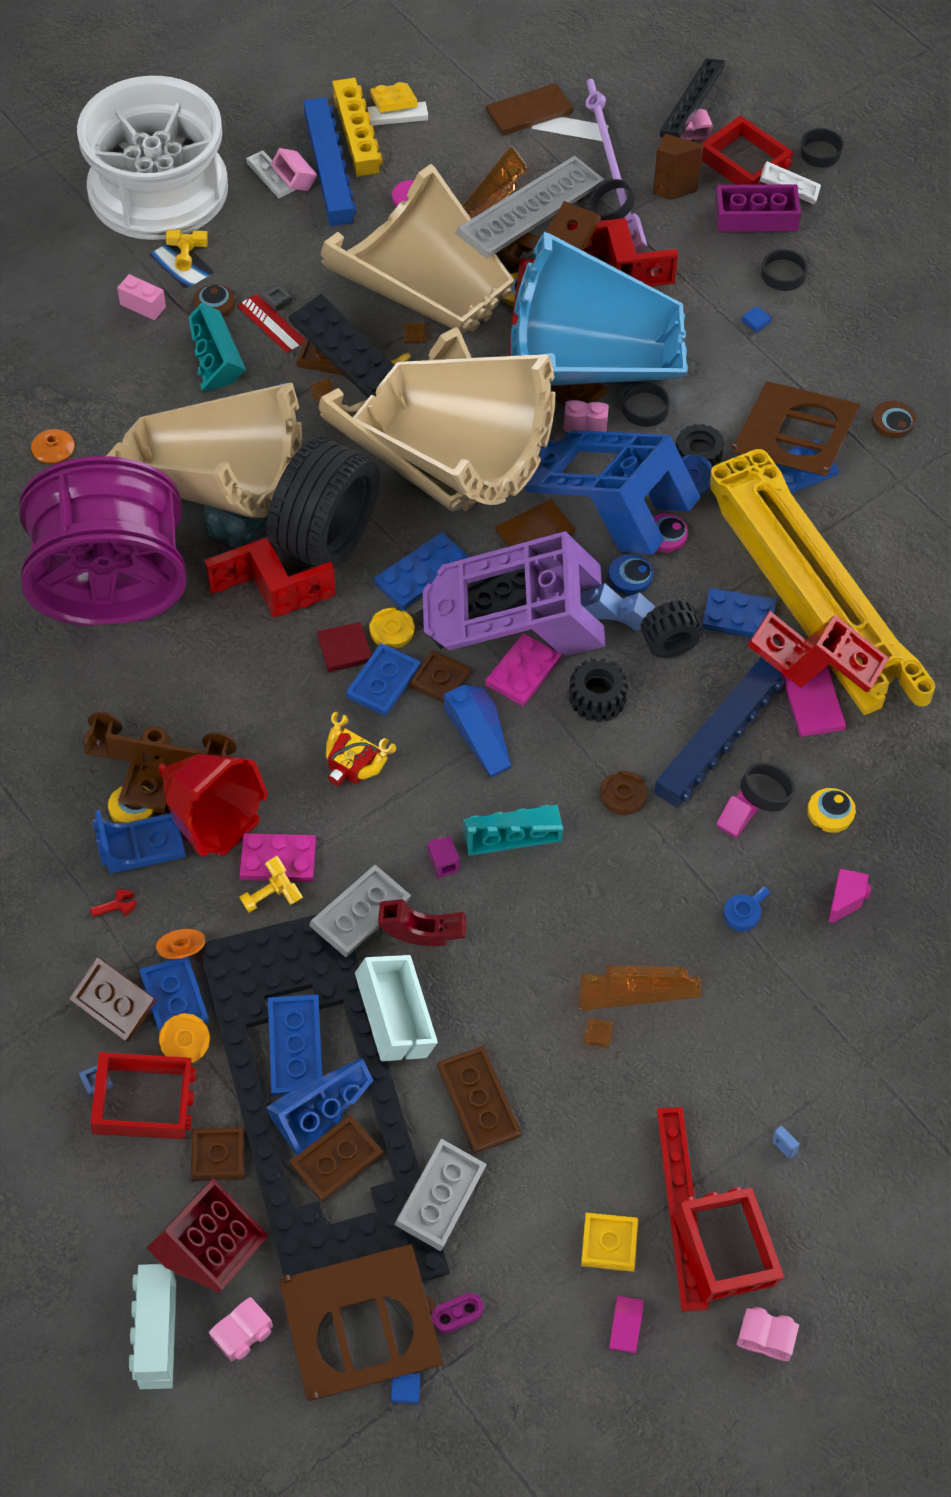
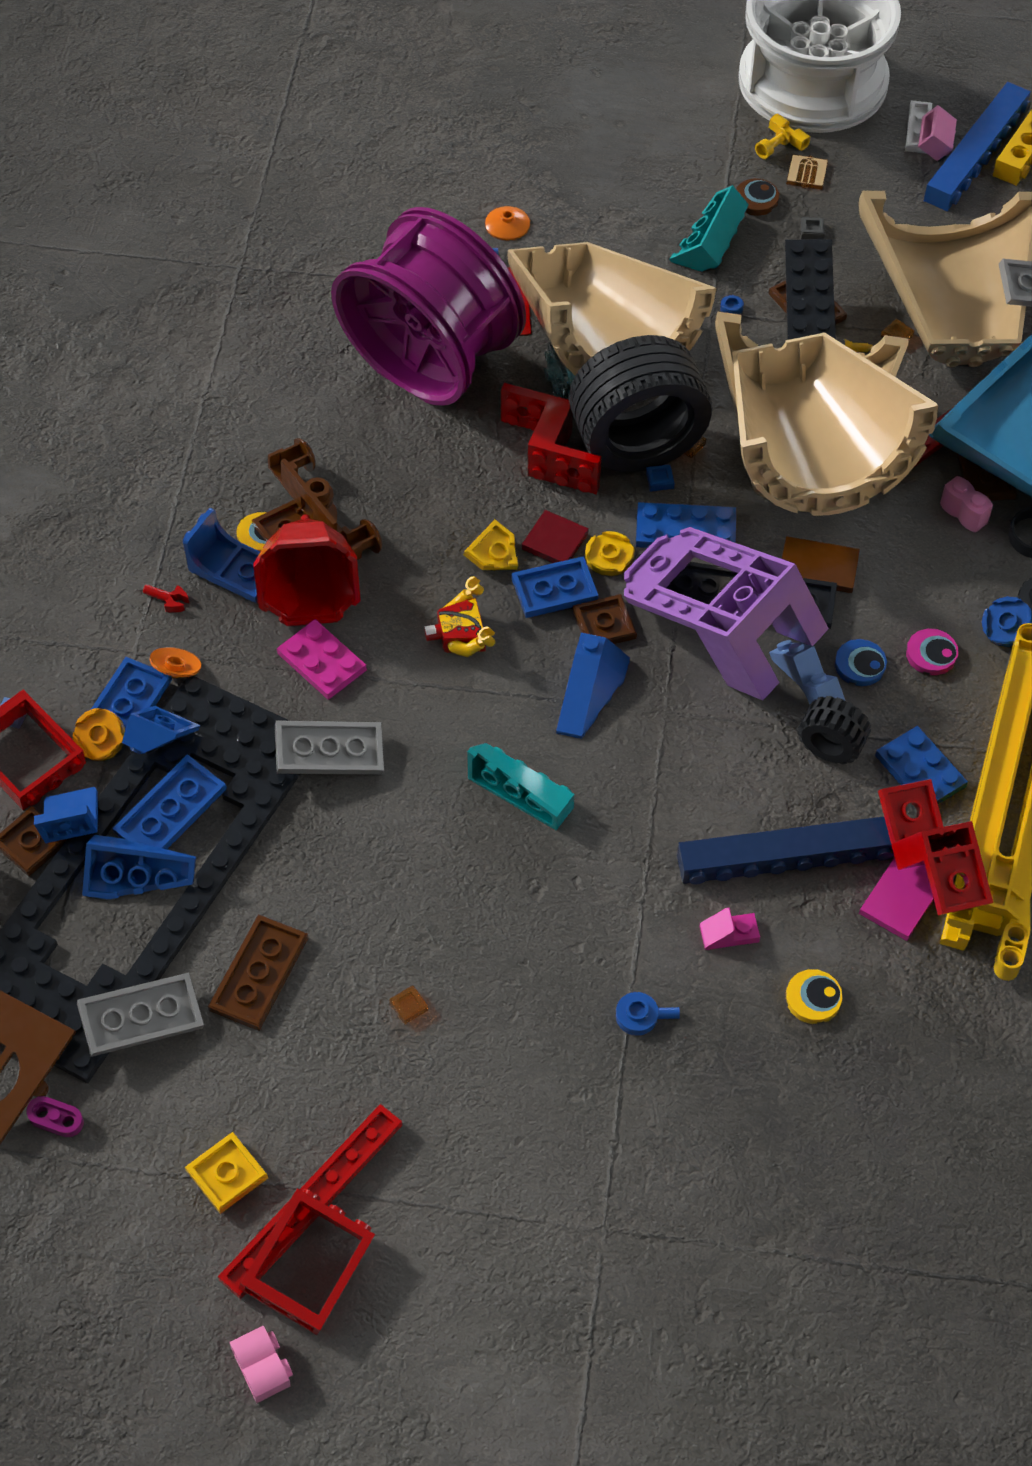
camera: 45 degrees right, 0 degrees up
plate [69,957,157,1042] -> none
bright pink brick [117,274,166,320] -> none
sticker [149,245,214,289] -> none
red sticker [237,294,305,353] -> none
yellow bar [239,856,303,913] -> none
reddish brown plate [289,1115,383,1203] -> none
clear orange tile [311,379,333,401] -> none
light aqua piece [355,955,438,1061] -> none
dark red arch [378,899,467,946] -> none
magenta brick [427,836,460,879] -> none
dark pink plate [485,633,562,707] -> none
blue bracket [524,430,701,555] -> none
black tyre [569,658,628,722] -> none
clear orange wedge [580,965,701,1011] -> none
reddish brown tile [600,771,648,815] -> none
dark pink slope [609,1295,644,1354] -> none
black tyre [740,763,795,812] -> none
medium blue tile [772,1126,800,1159] -> none
dark pink slope [828,869,872,923] -> none
none -> blue bracket [34,787,98,843]
none -> blue slope [122,706,200,754]
none -> yellow plate [463,519,518,570]
none -> blue tile [646,465,675,492]
none -> piece [786,154,828,190]

